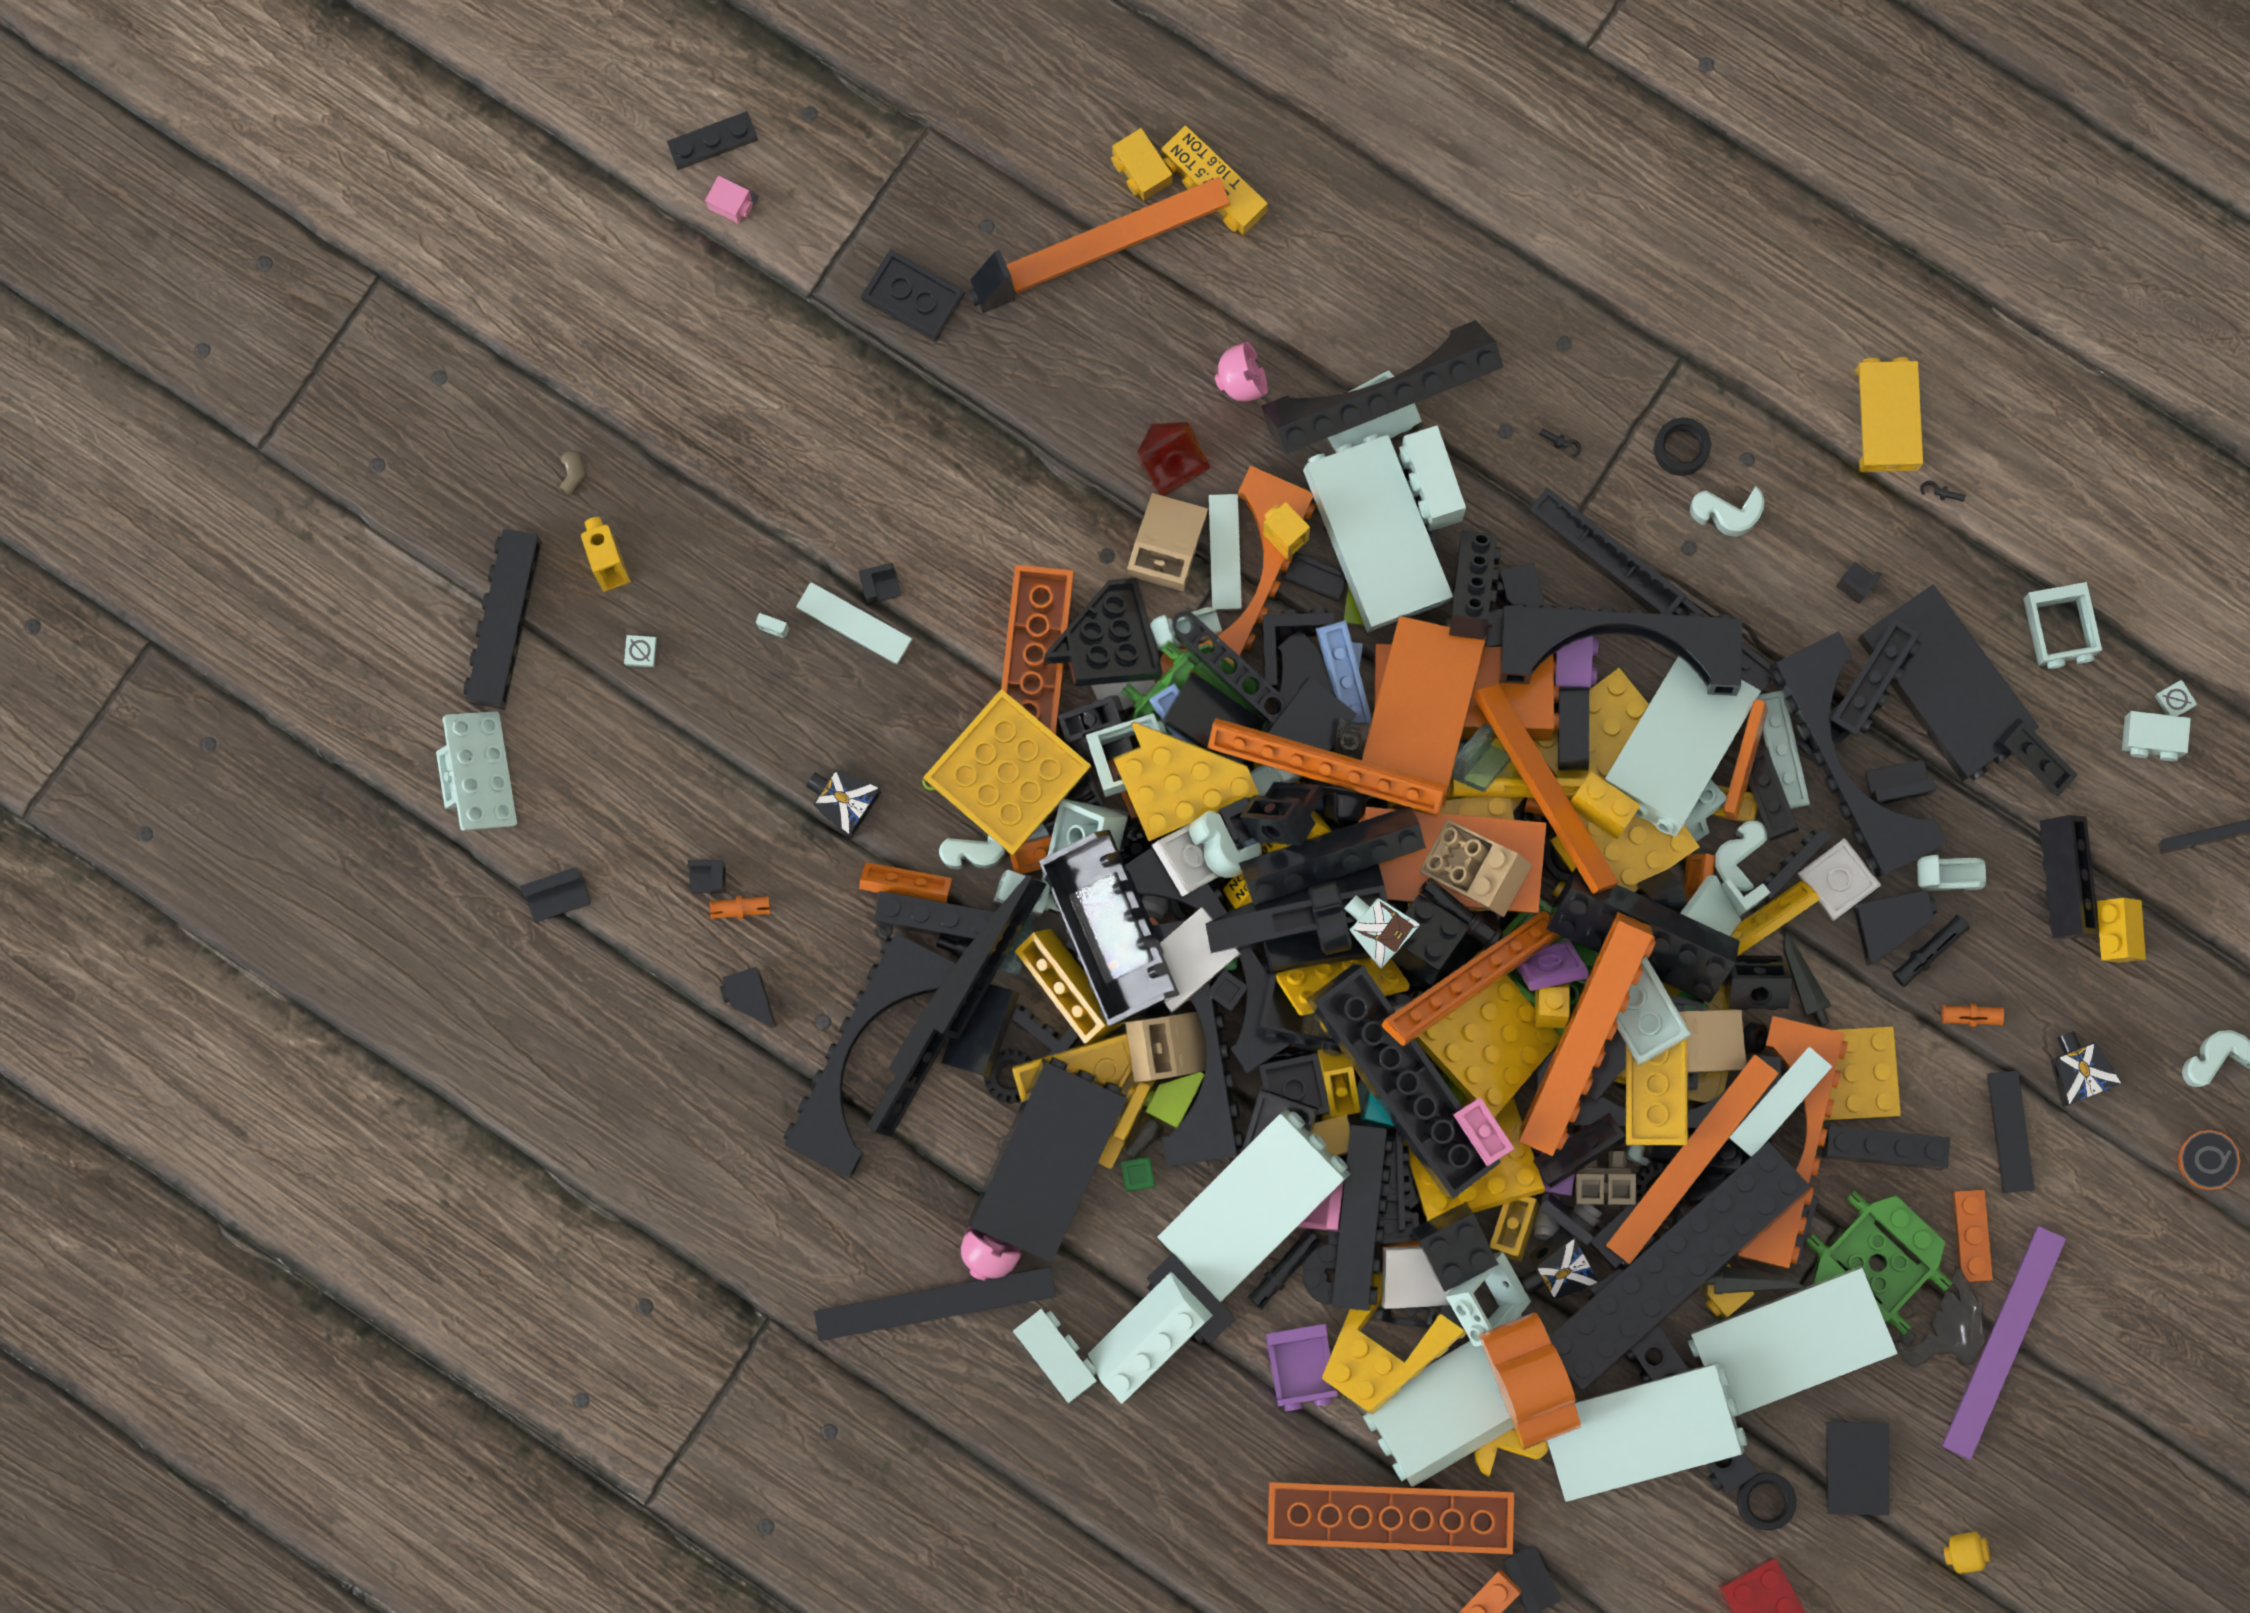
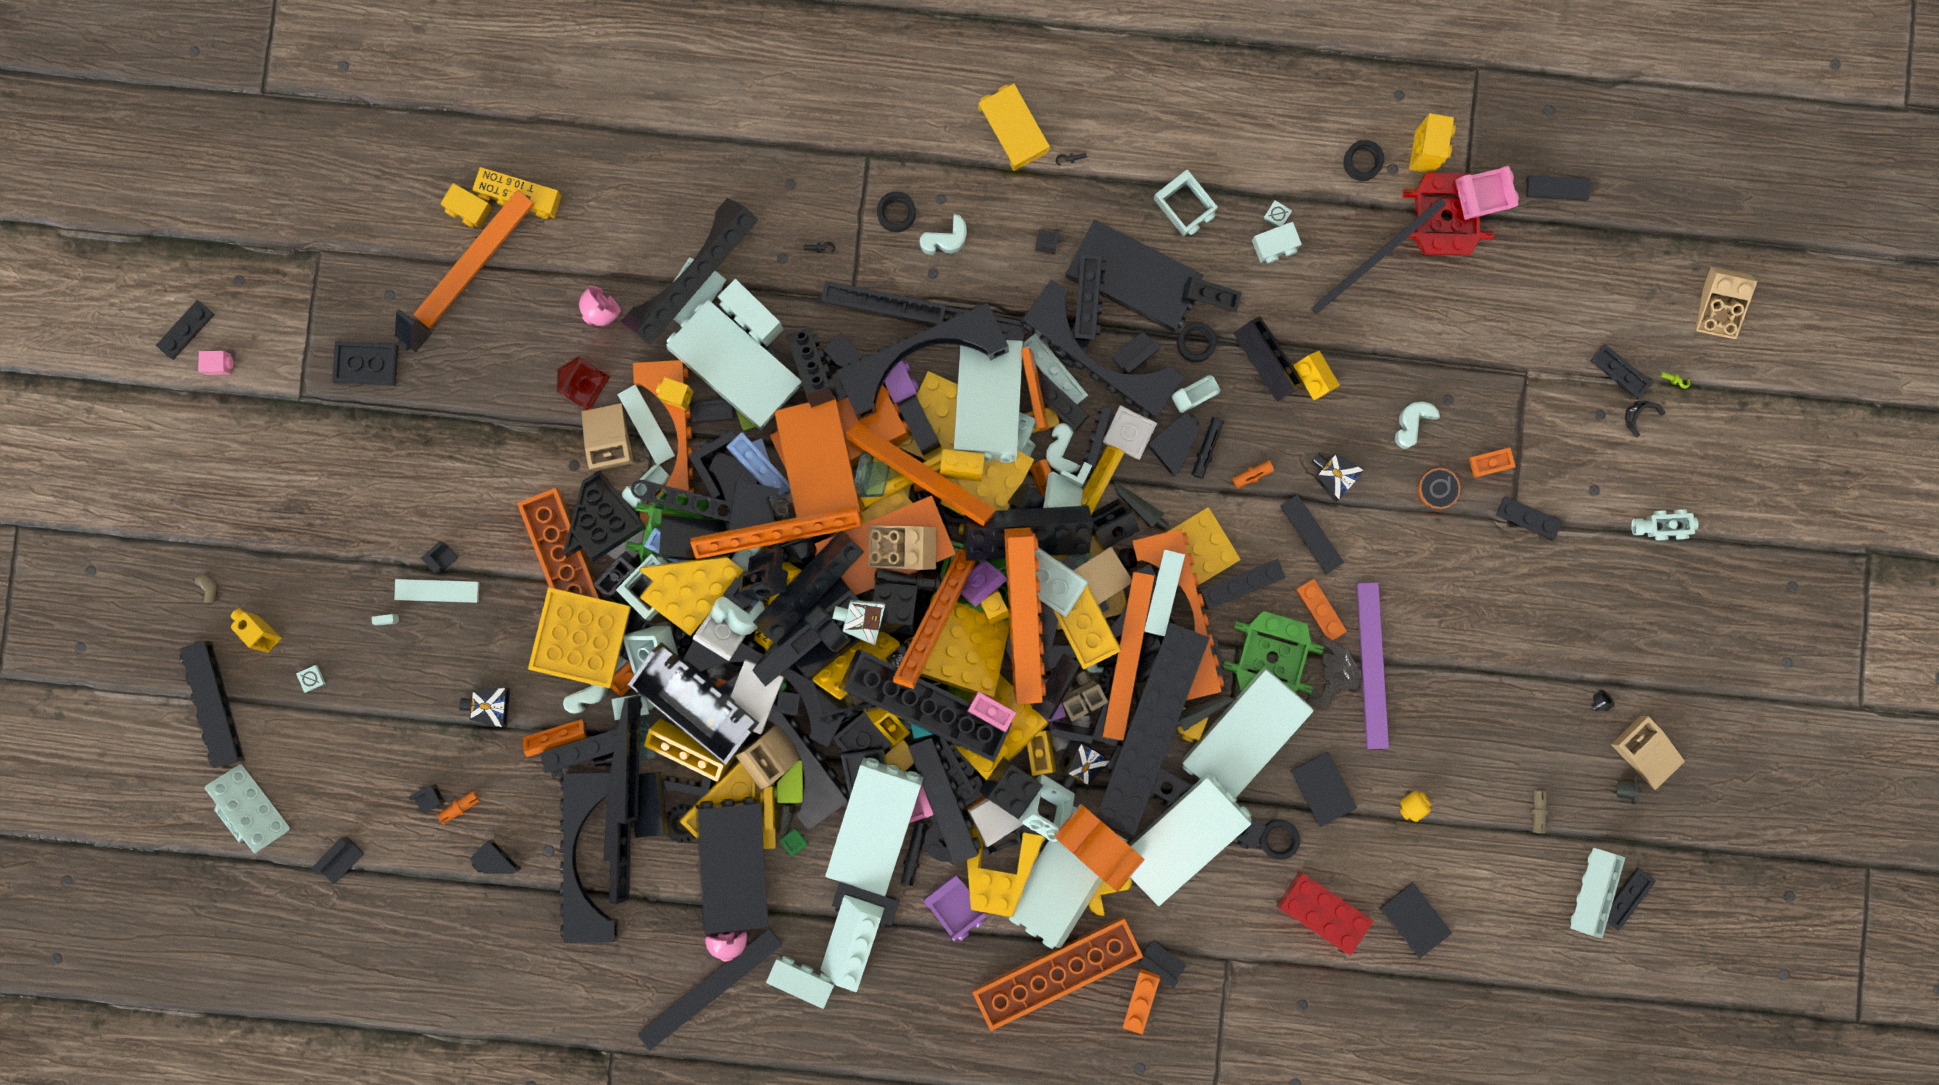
camera: 35 degrees left, 5 degrees up
none -> black tyre [1177,322,1217,362]

